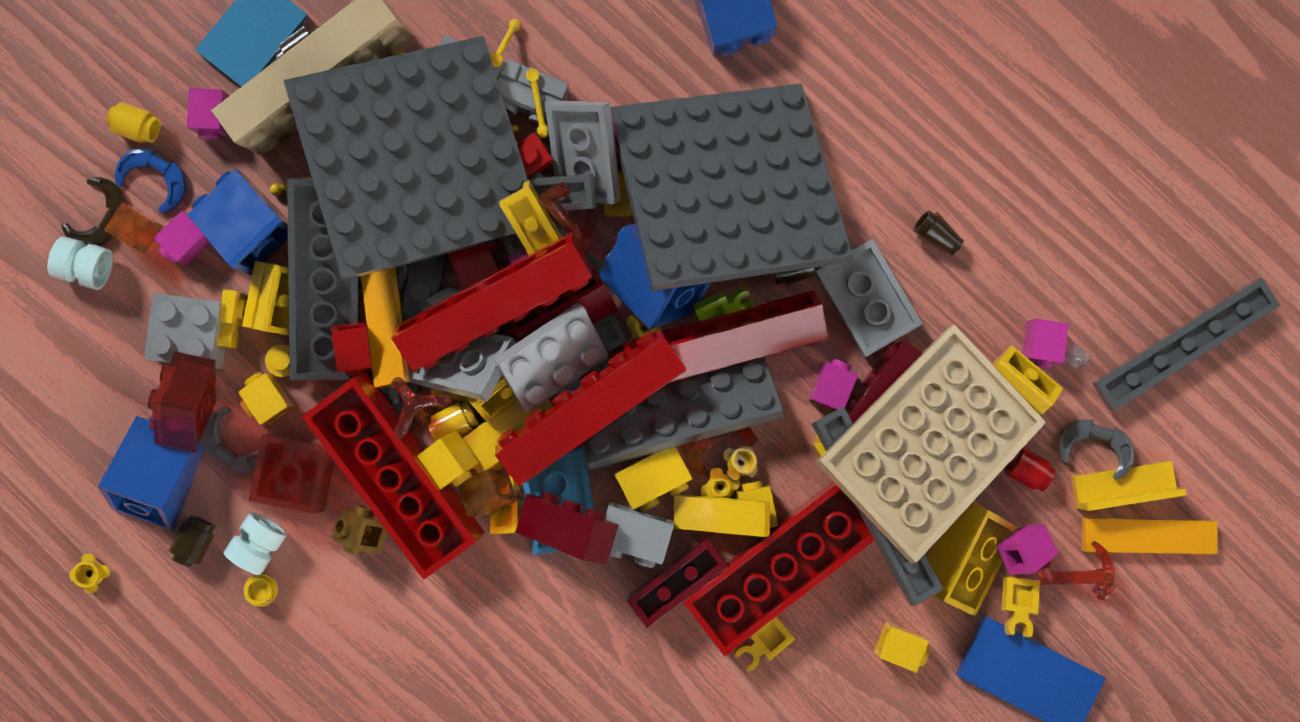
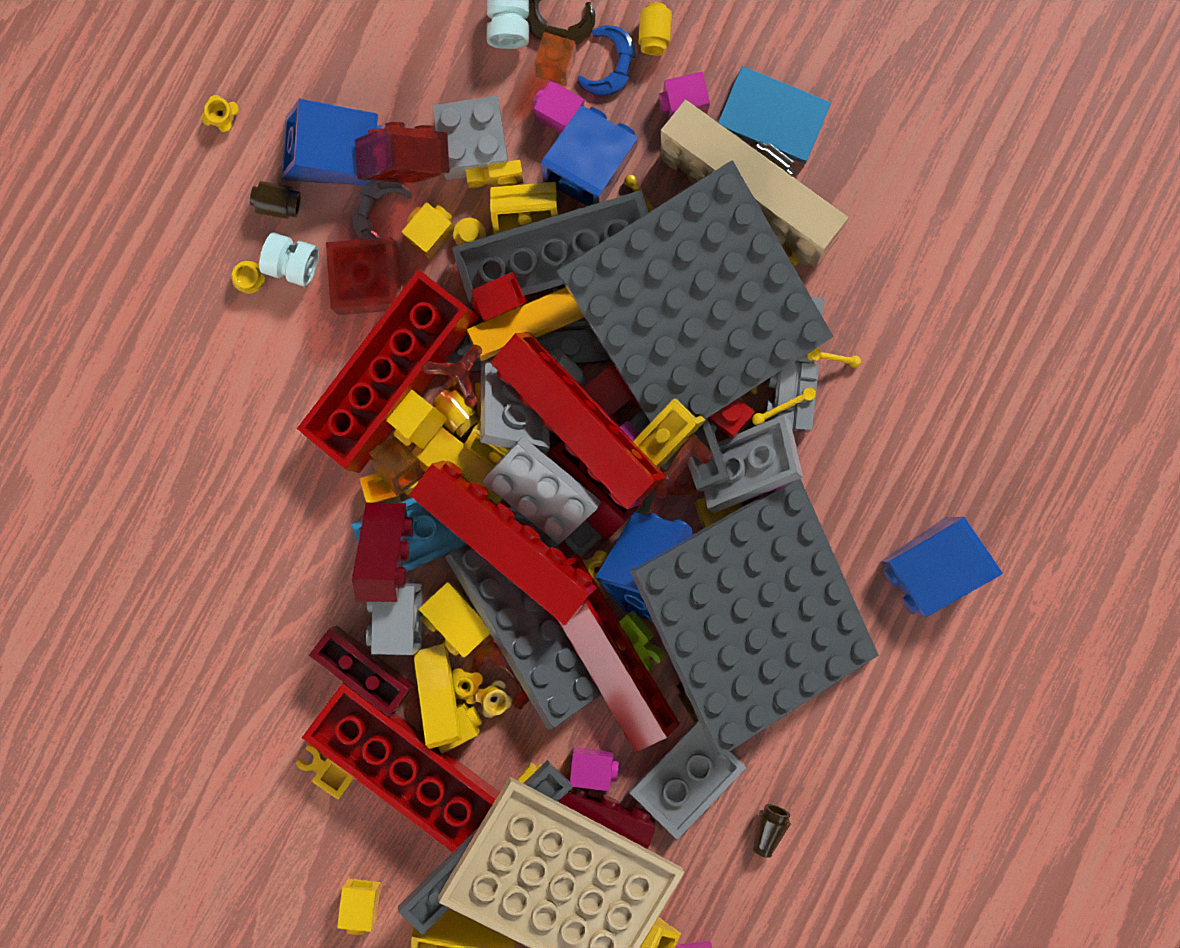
camera: 75 degrees right, 0 degrees up
pearl gold brick [332,505,387,556] -> none

